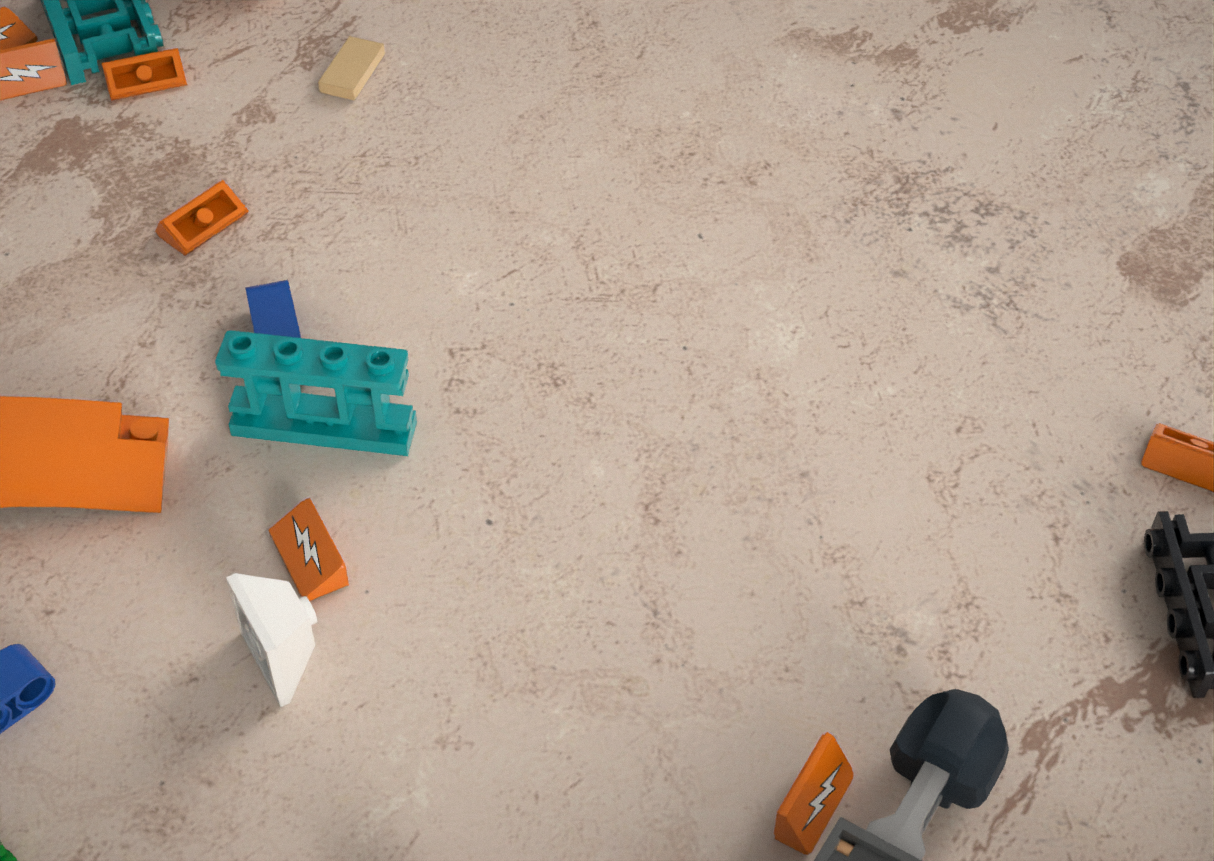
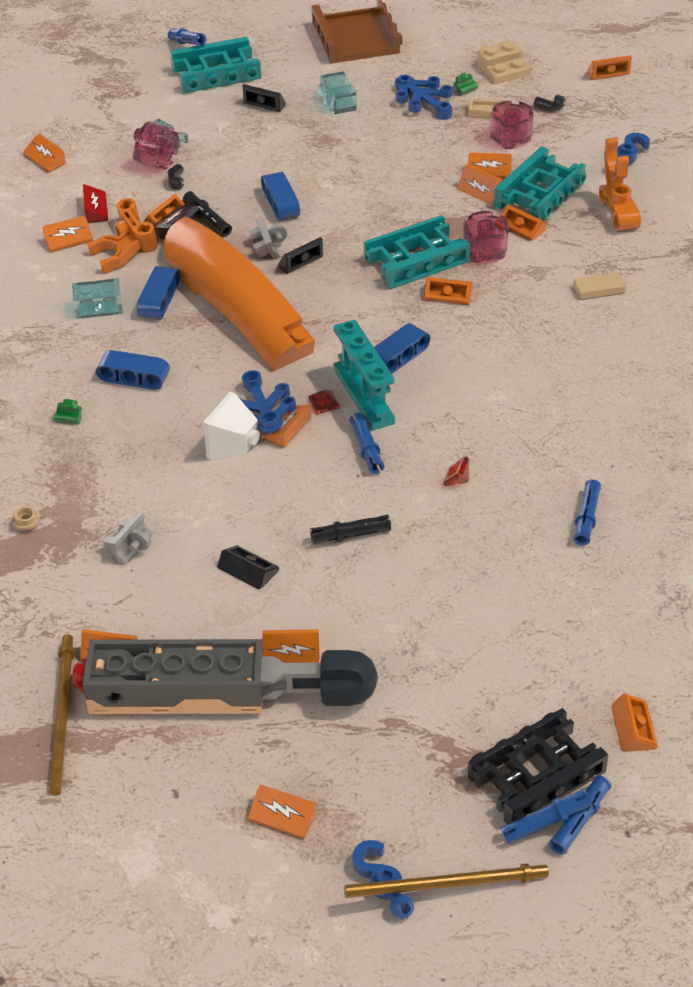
camera: 60 degrees right, 5 degrees down
none -> black slope [217,545,279,589]
none -> blue plant [238,370,297,433]
none -> clear red slope [308,390,340,414]
none -> black pin [310,514,391,545]
none -> blue pin [349,413,385,474]
none -> teal fence [364,215,470,290]
none -> clear red slope [443,456,469,487]
none -> clear pink brick [463,211,509,263]
none -> blue pin [573,479,601,546]

